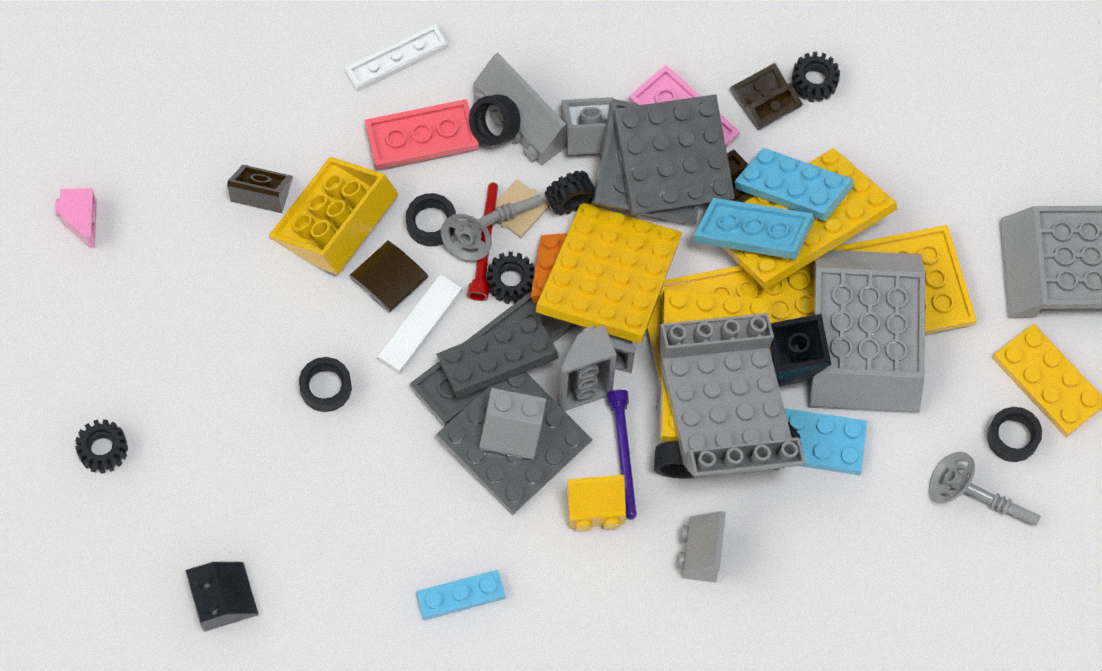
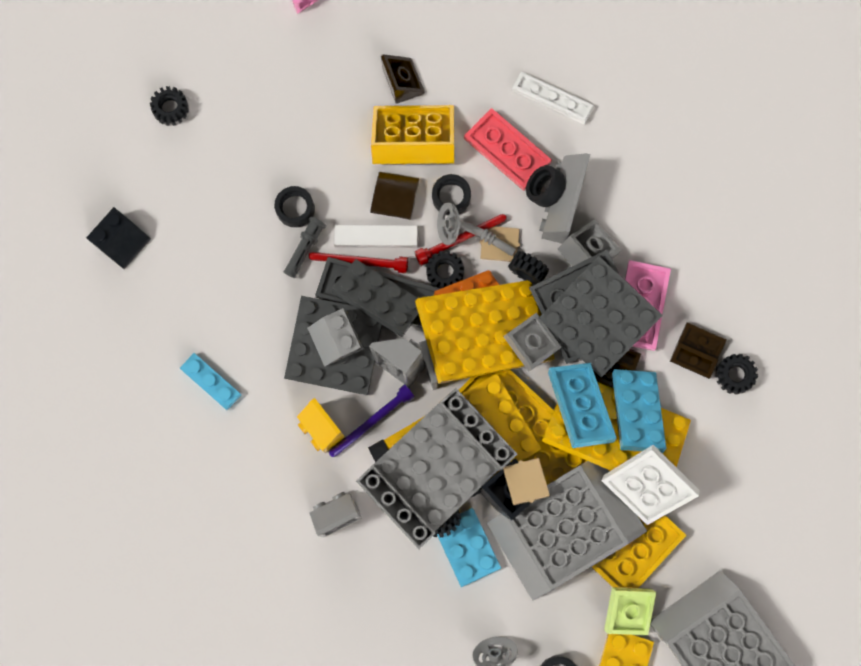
camera: 65 degrees right, 10 degrees up
none -> dark grey pin [283,217,326,278]
none -> red piece [309,252,408,274]
none -> light grey tile [503,313,561,372]
none -> tan piece [503,458,550,505]
none -> white plate [602,445,700,525]
none -> yellowish green plate [604,587,656,635]

